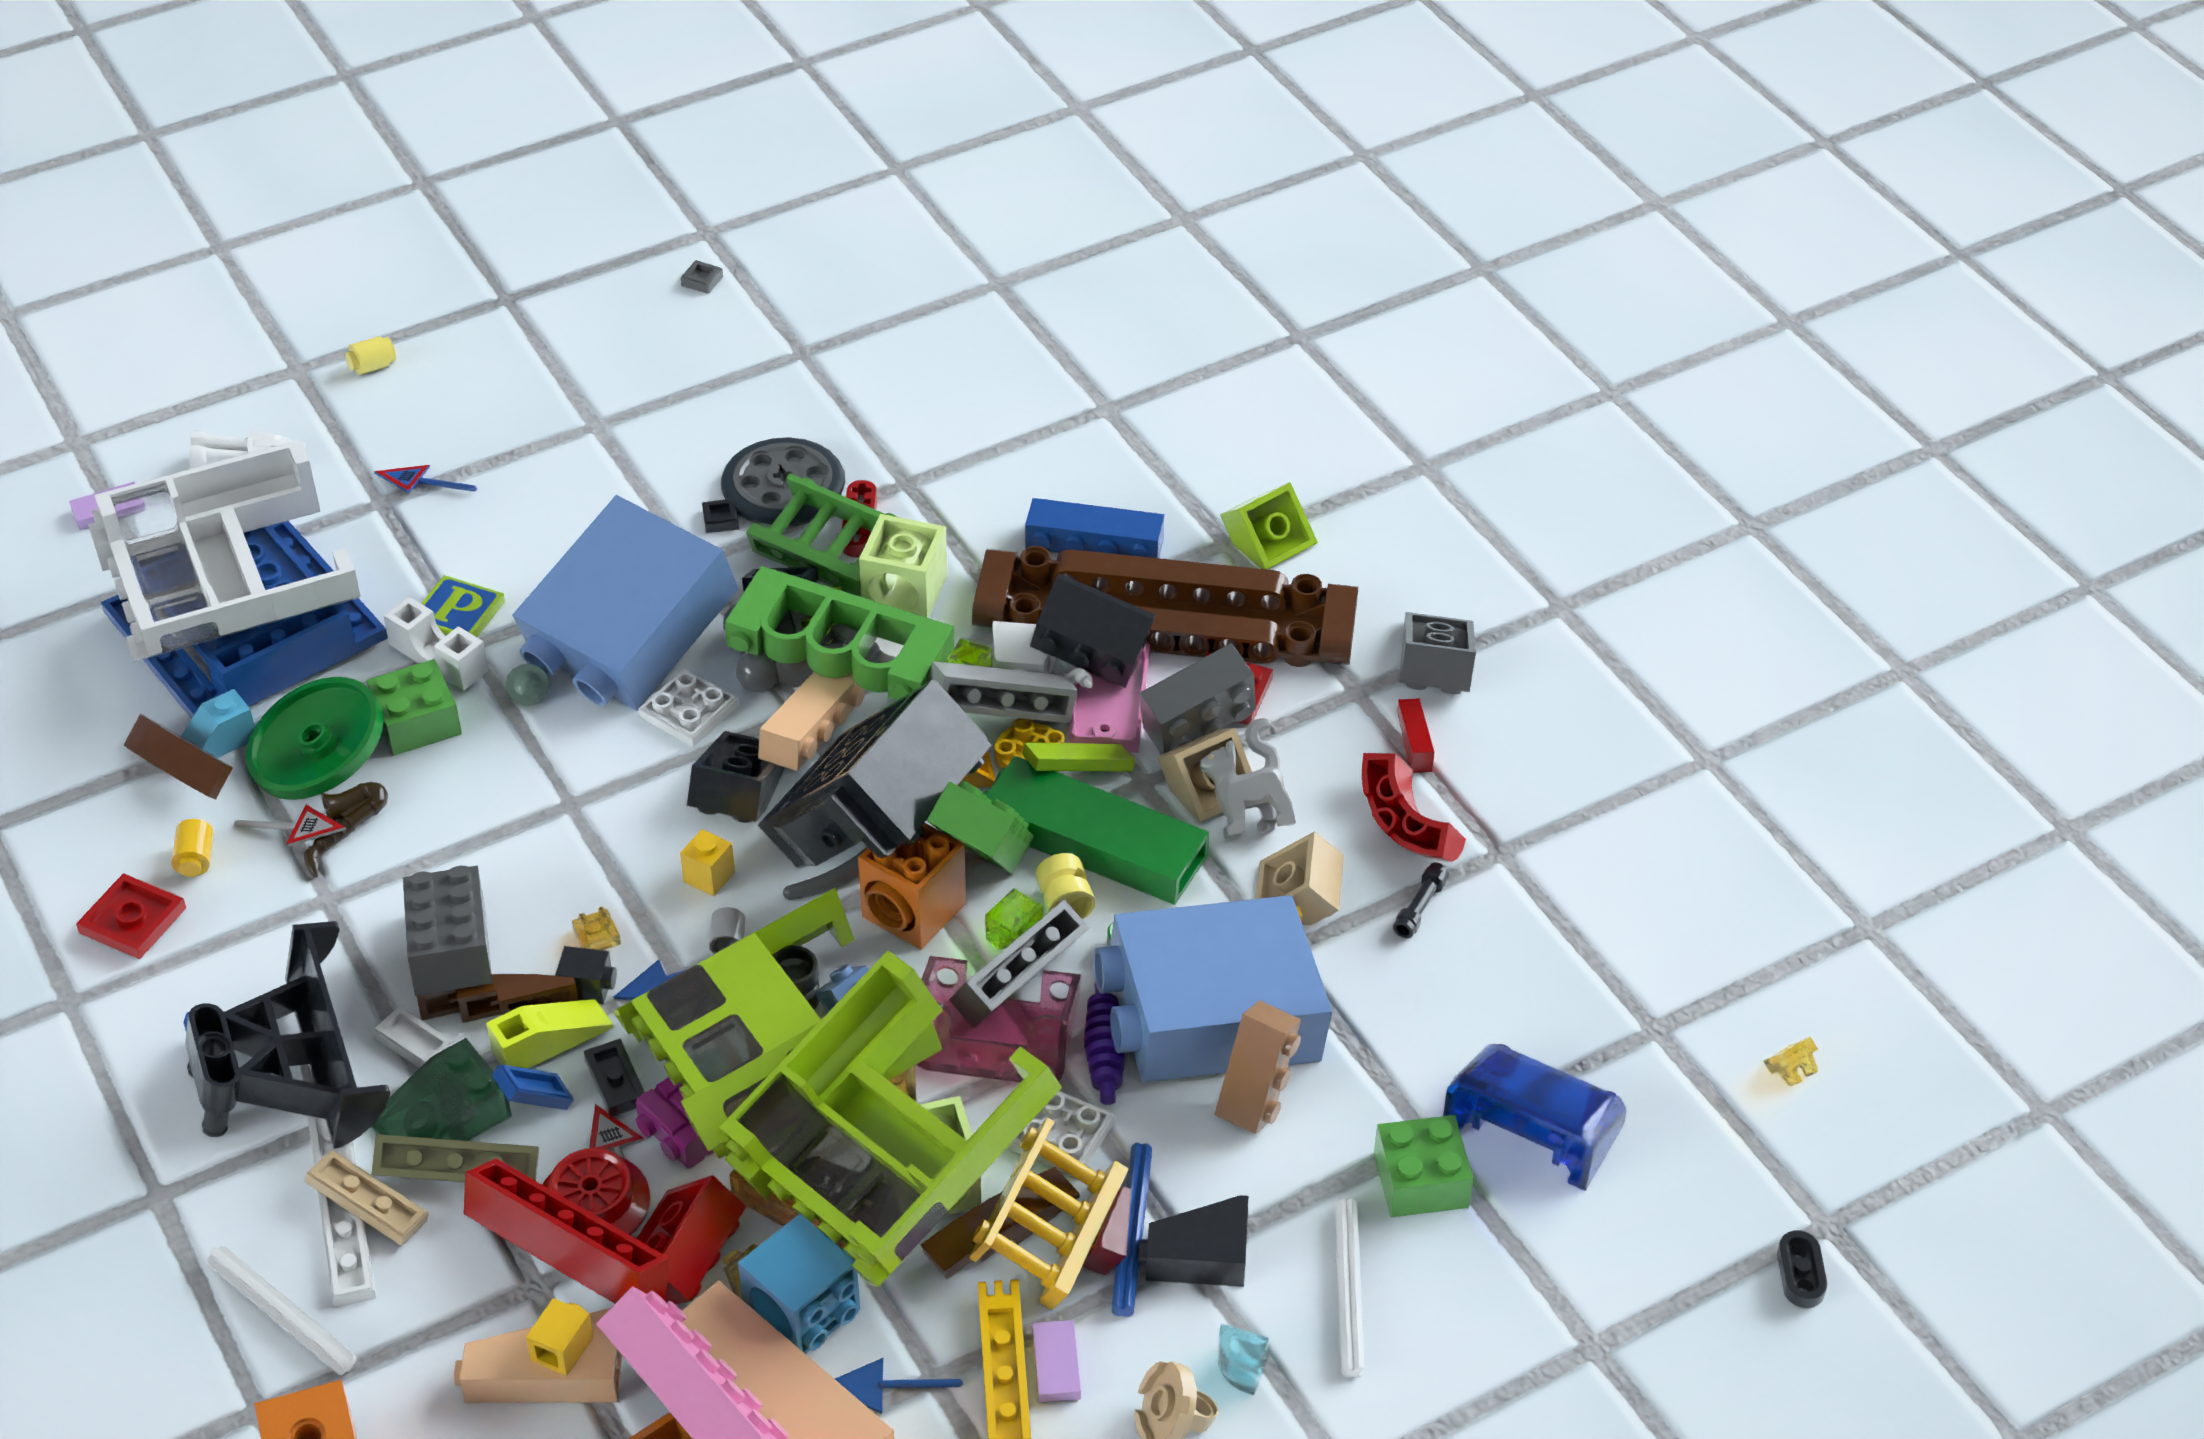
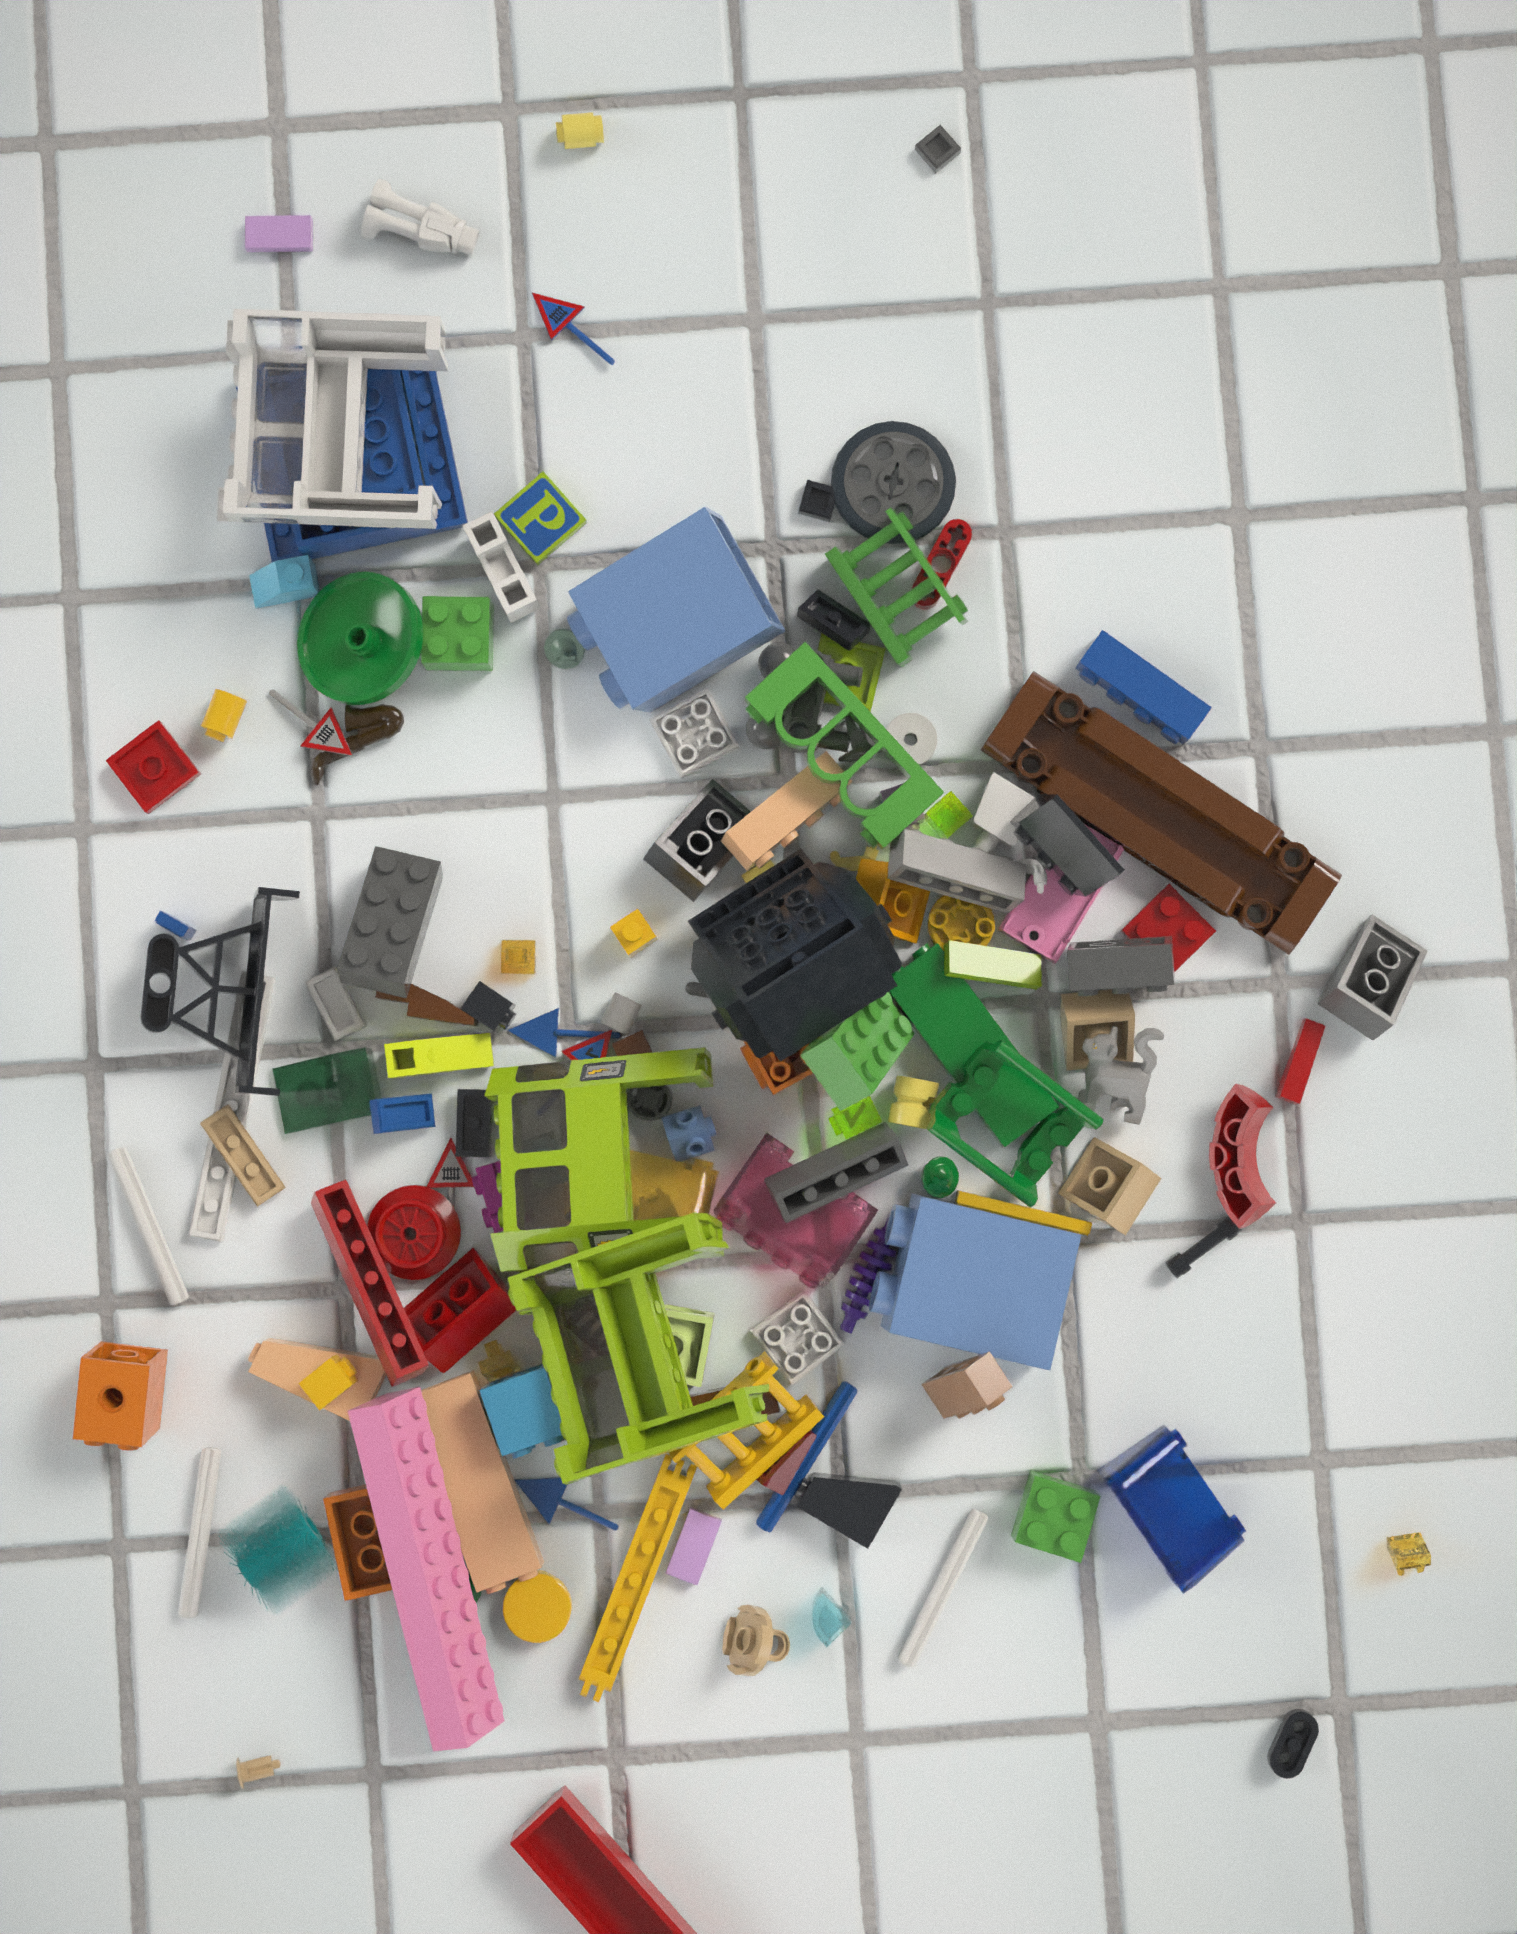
camera: 30 degrees right, 40 degrees up
reddish brown slope [123,714,233,800] -> none
olive plate [371,1134,539,1182] -> none
yellowish green brick [859,514,947,618] -> none
lime slope [1219,482,1318,569] -> none
none -> green piece [926,1040,1104,1207]

